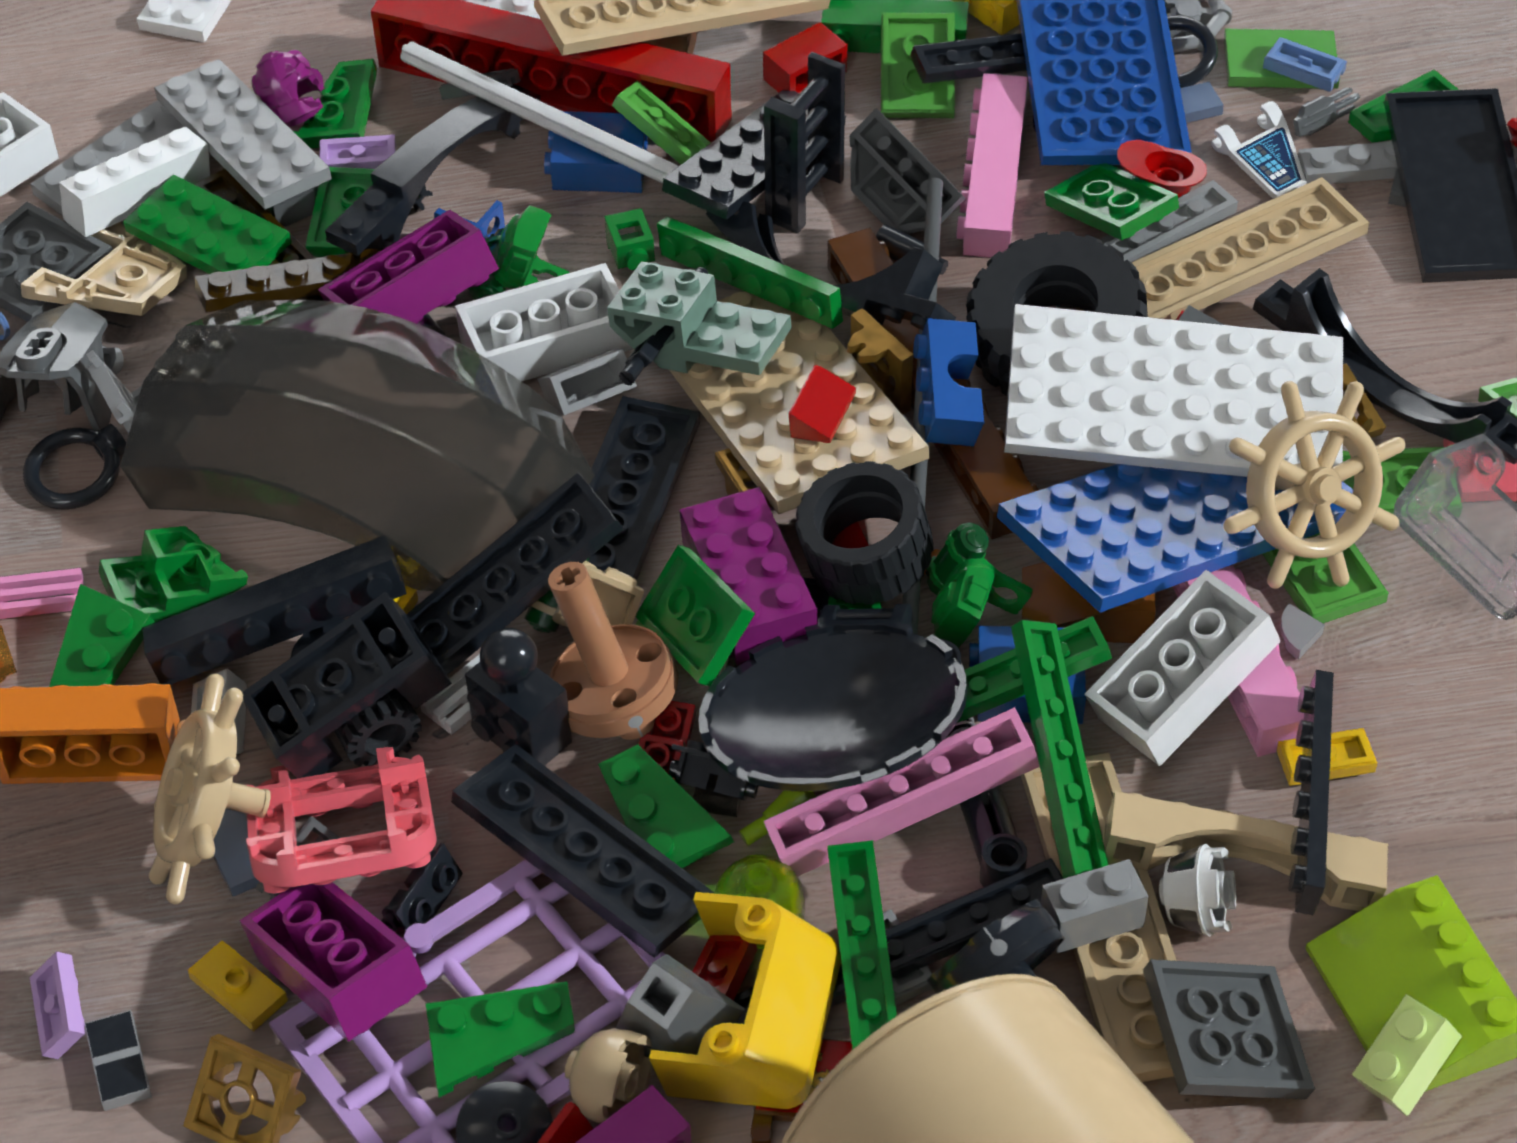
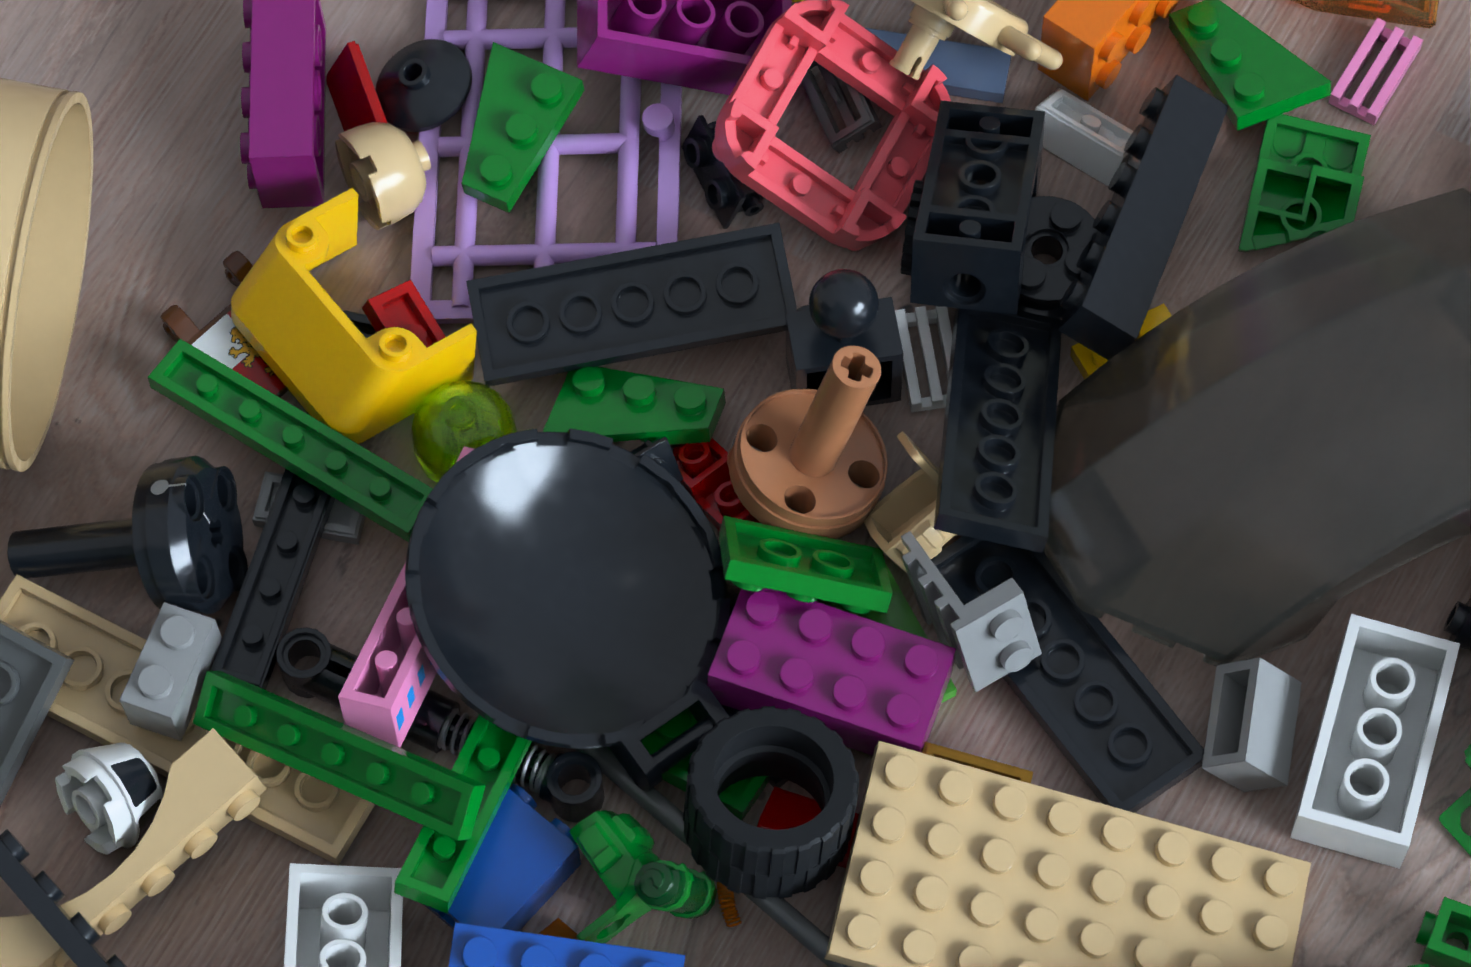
camera: 130 degrees right, 15 degrees up
sand green piece [607,261,792,385] -> none
dark grey slope [616,954,745,1057] -> none
red slope [788,365,856,443] -> none
none -> light grey plate [901,531,1042,692]

